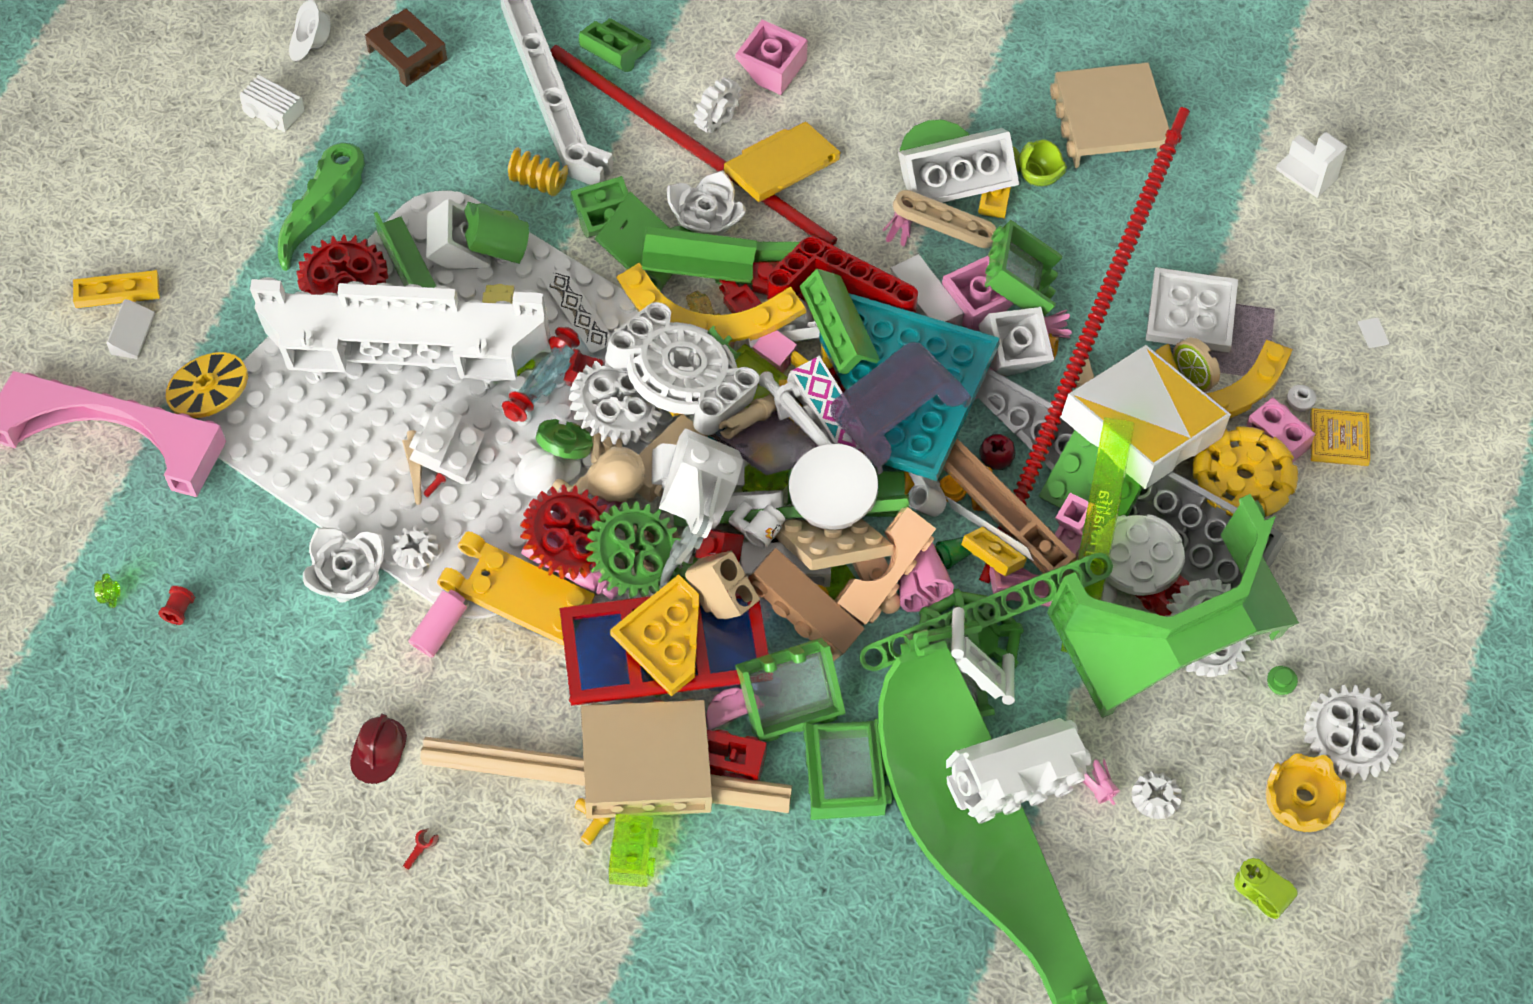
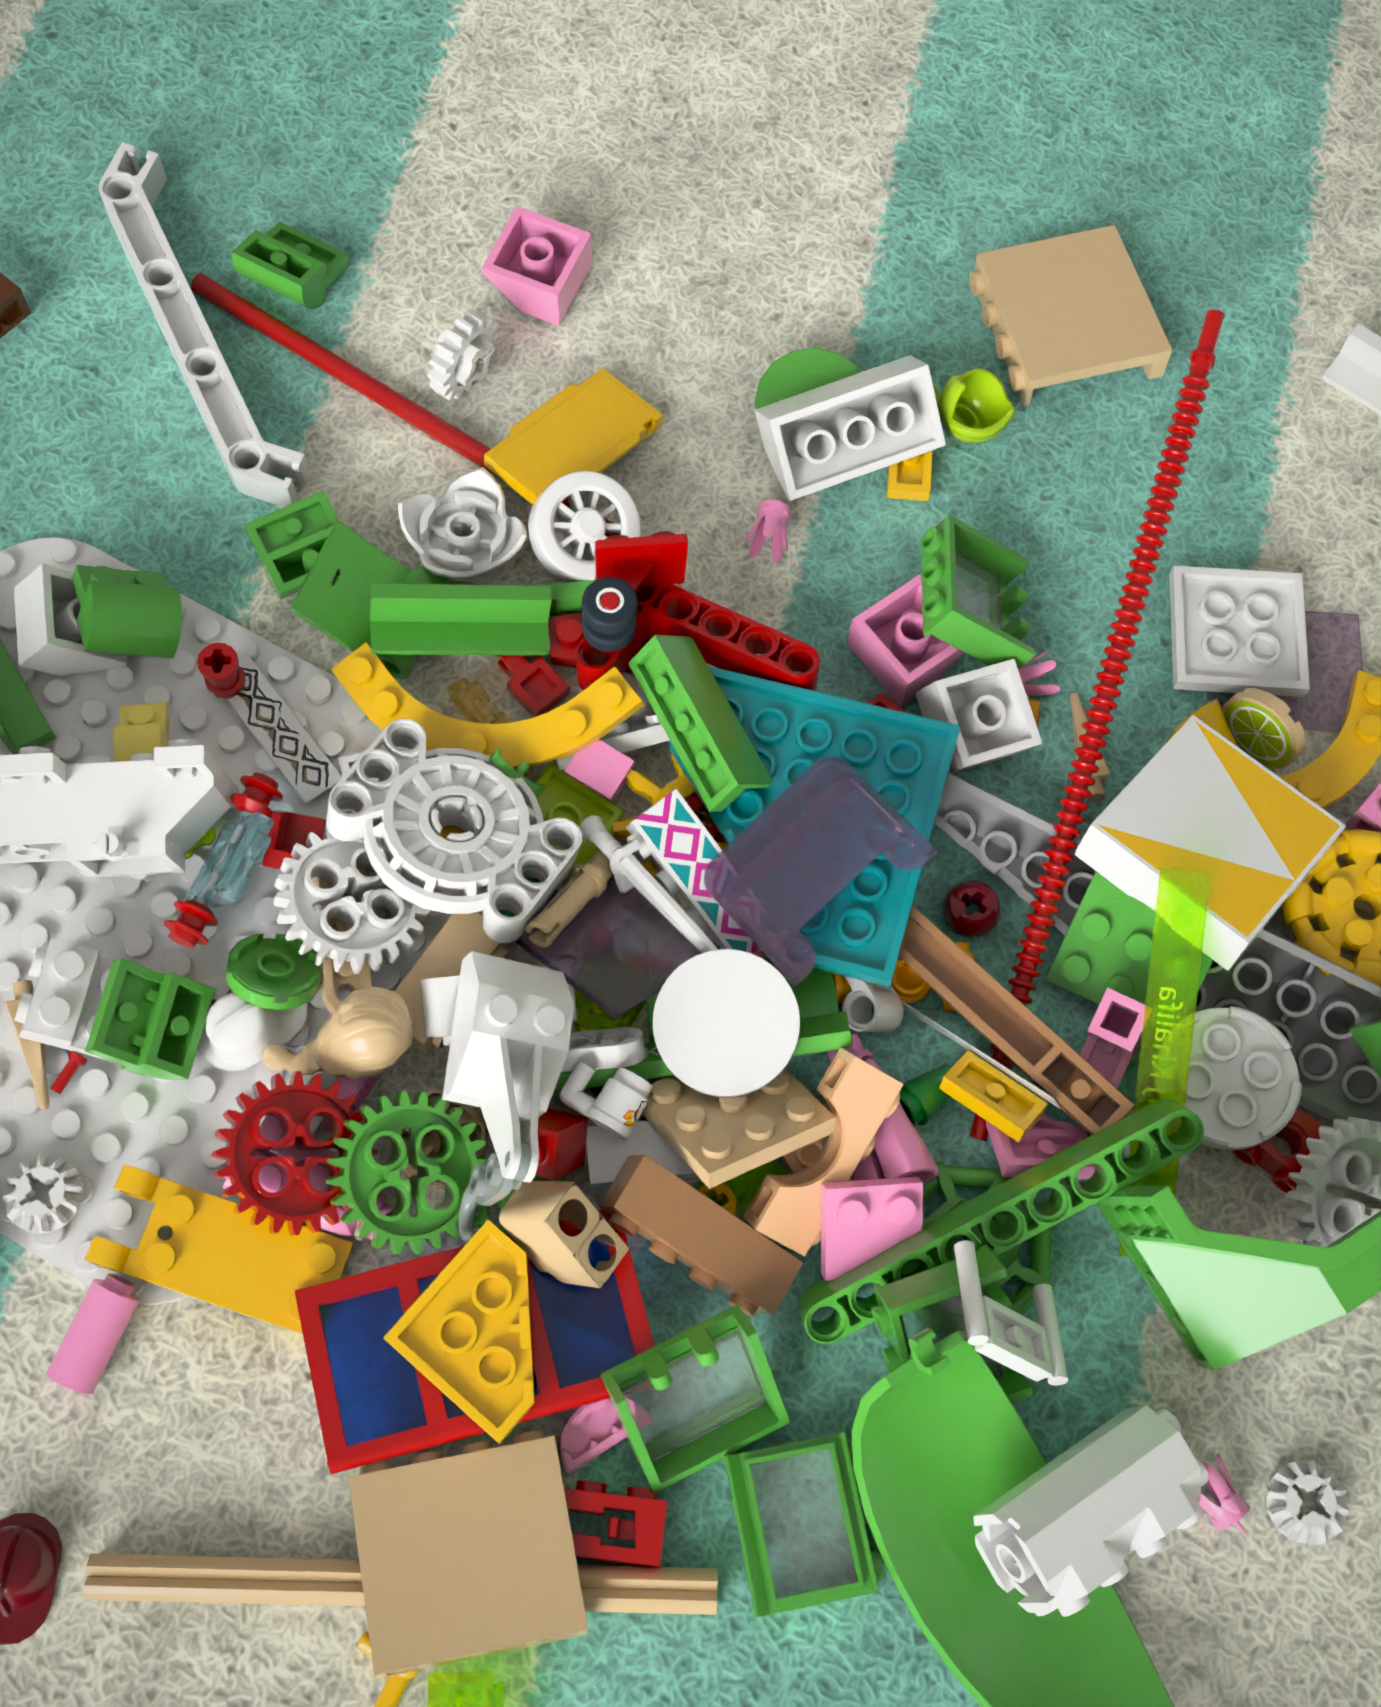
camera: 10 degrees left, 10 degrees up
yellow piece [508,147,568,196] -> none
white brick [890,254,964,327] -> none
tan plate [893,190,997,248] -> none
none -> bright green brick [84,958,215,1080]
none -> red bush [197,643,246,699]
none -> white wheel [528,471,641,582]
none -> plate [582,531,688,652]
none -> bright pink wing [821,1176,923,1281]

